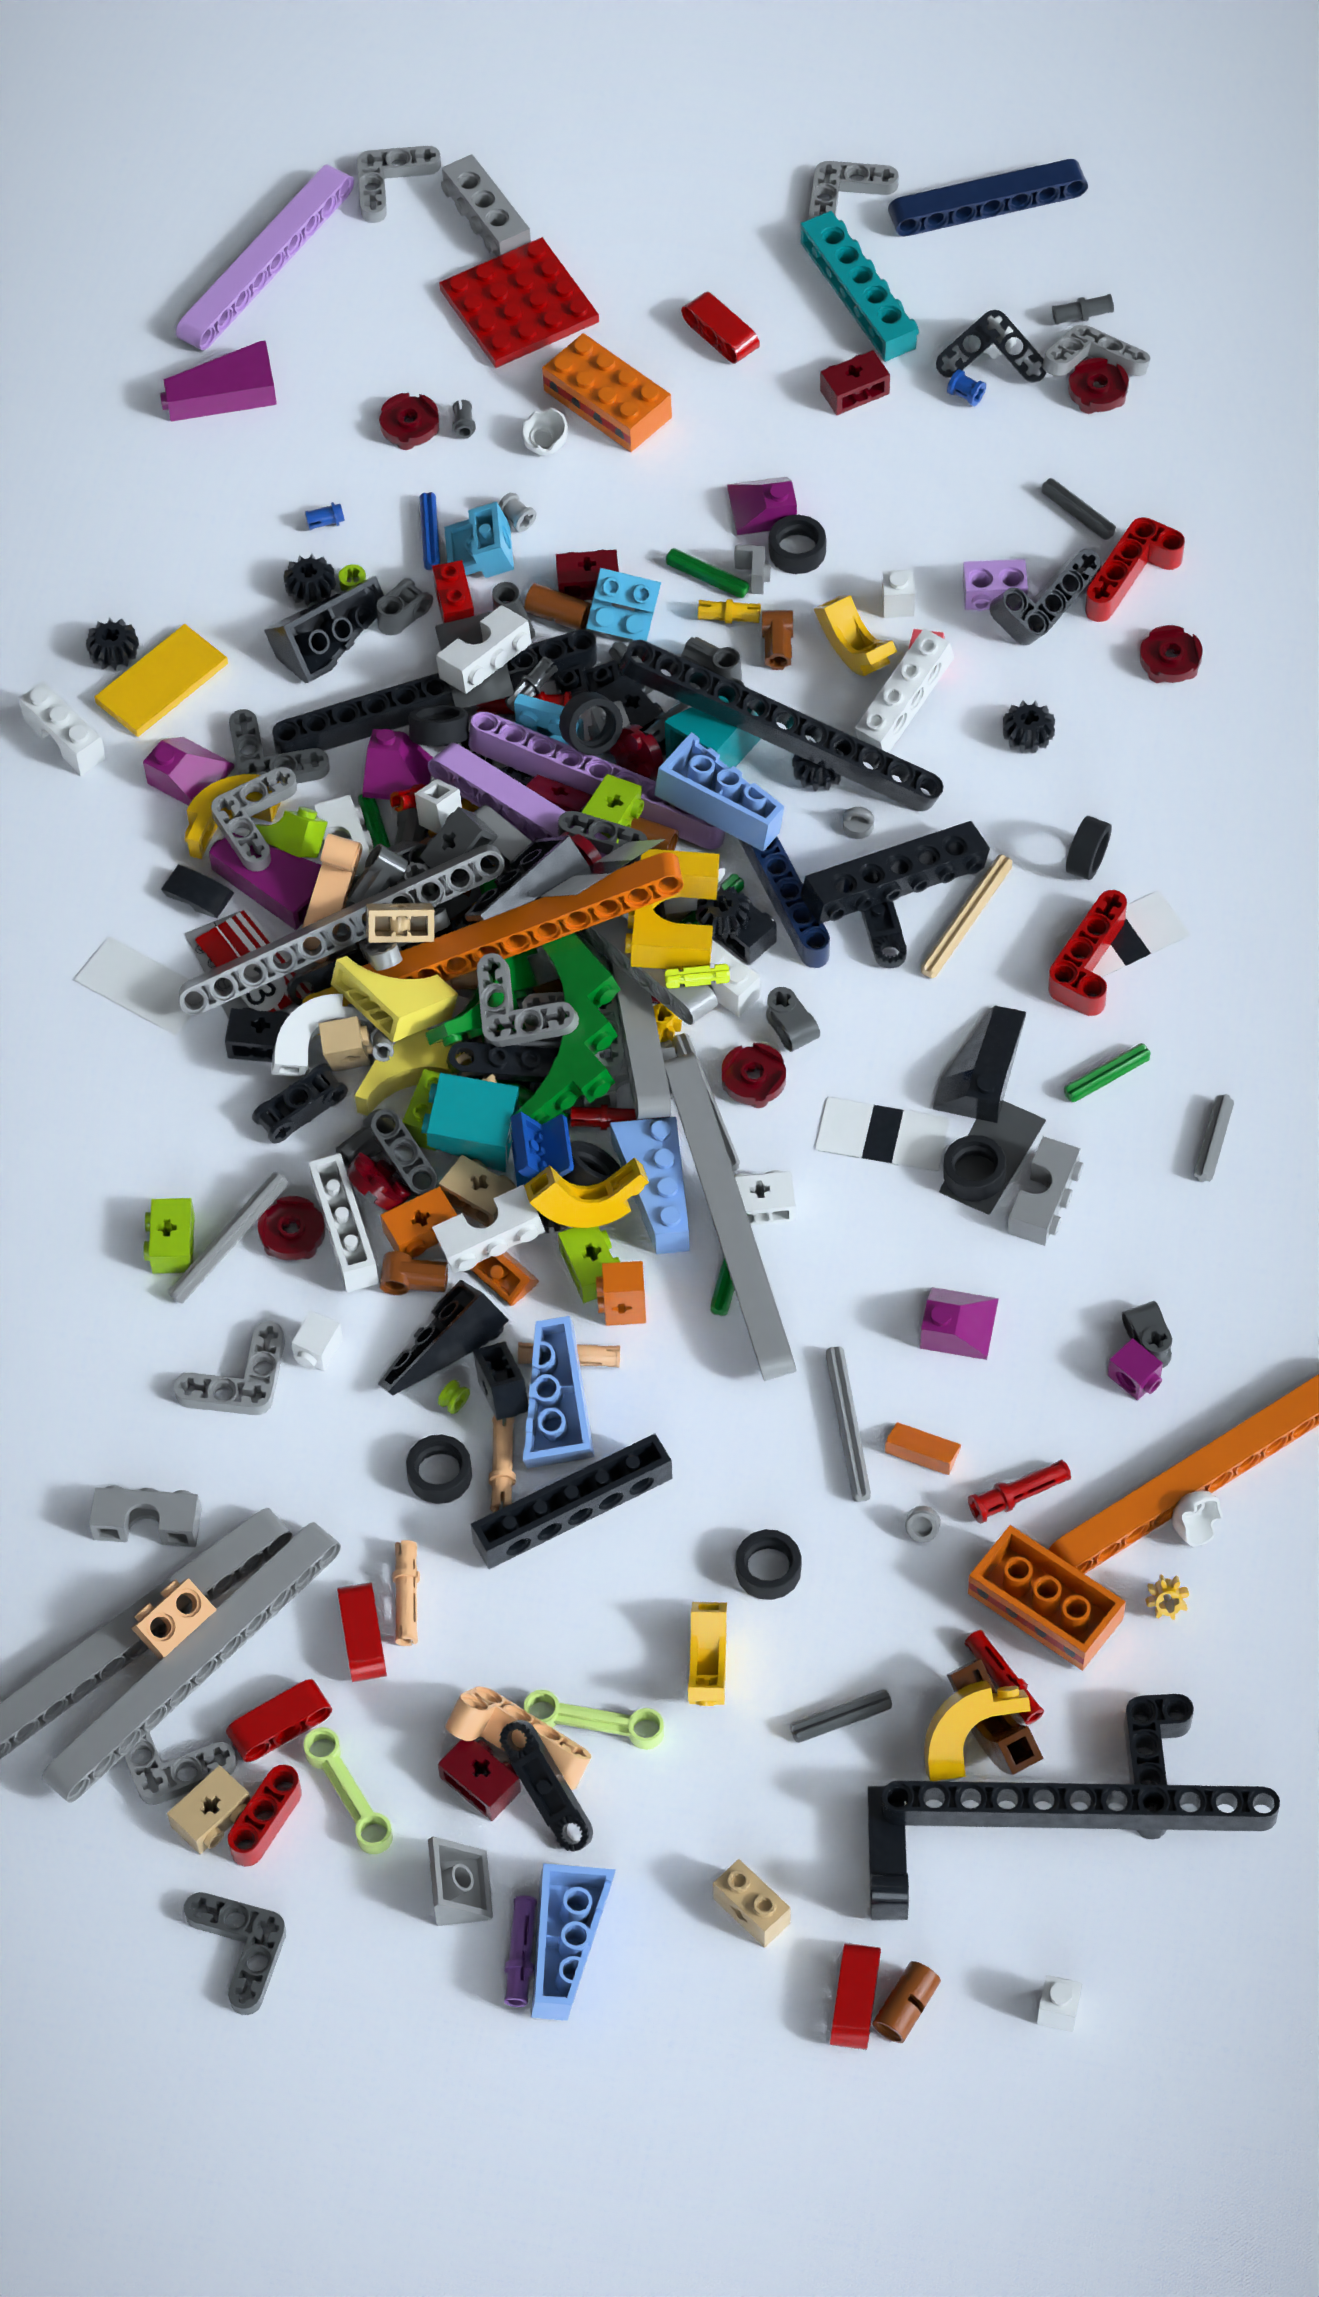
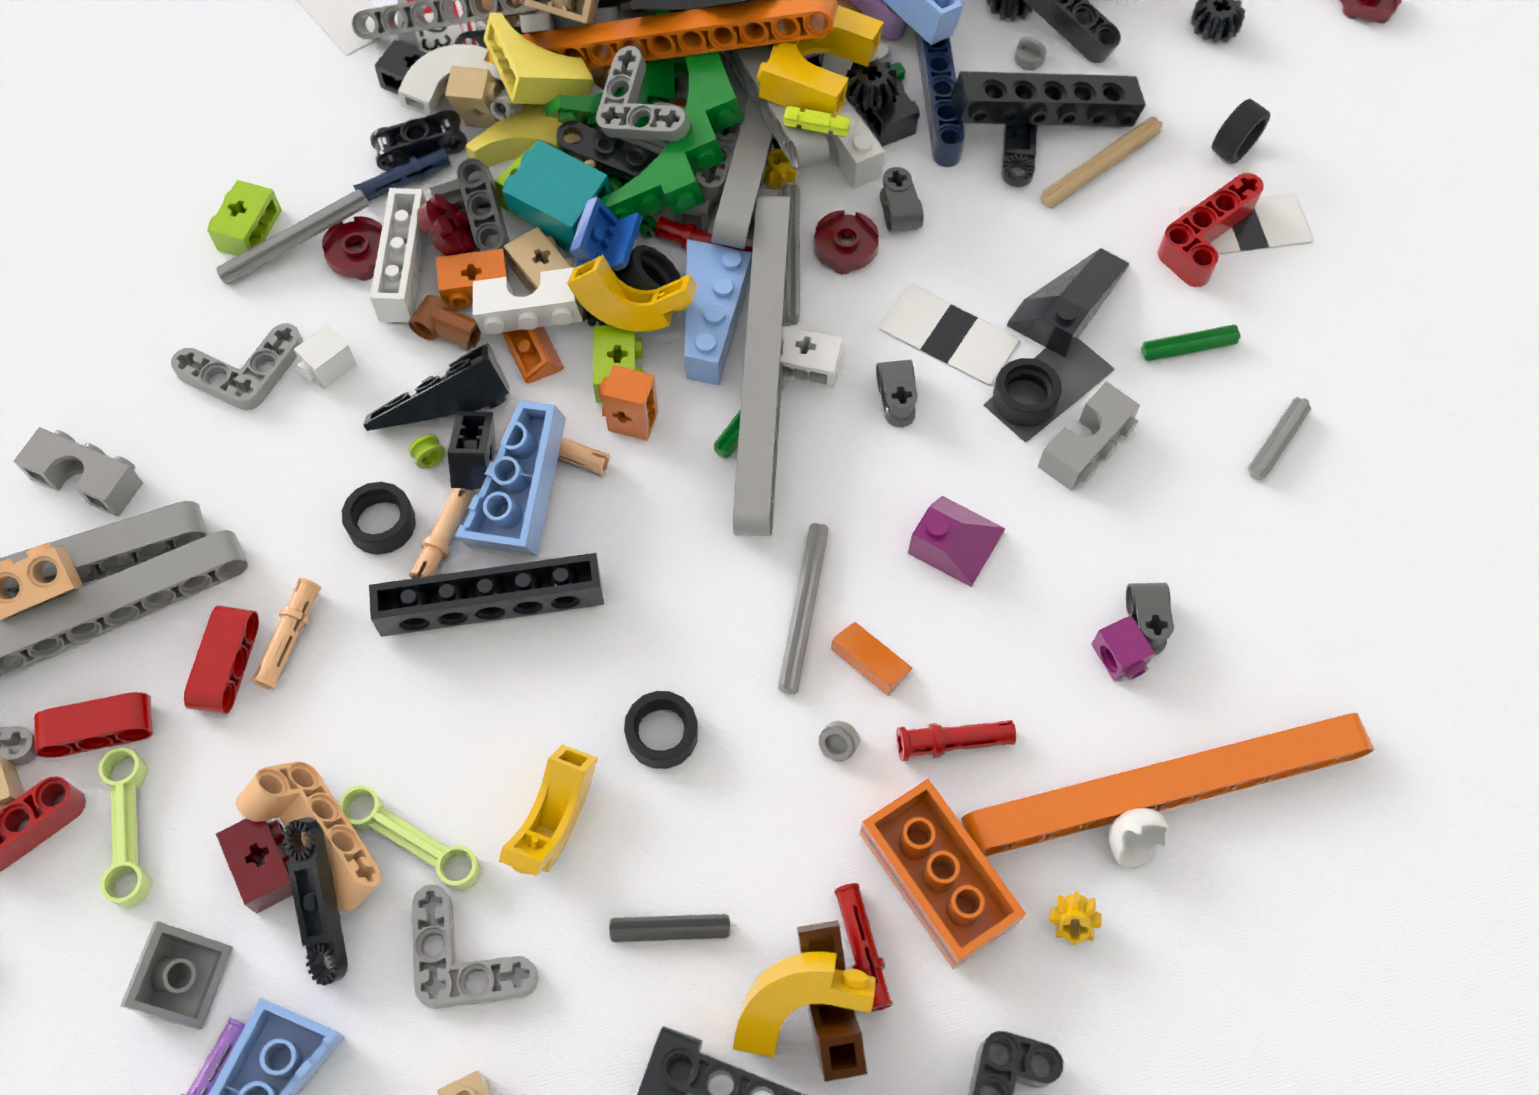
camera: 15 degrees right, 5 degrees up
none -> dark blue pin [353,147,451,202]
none -> light grey beam [412,885,538,1009]
none -> dark grey piece [876,359,918,427]

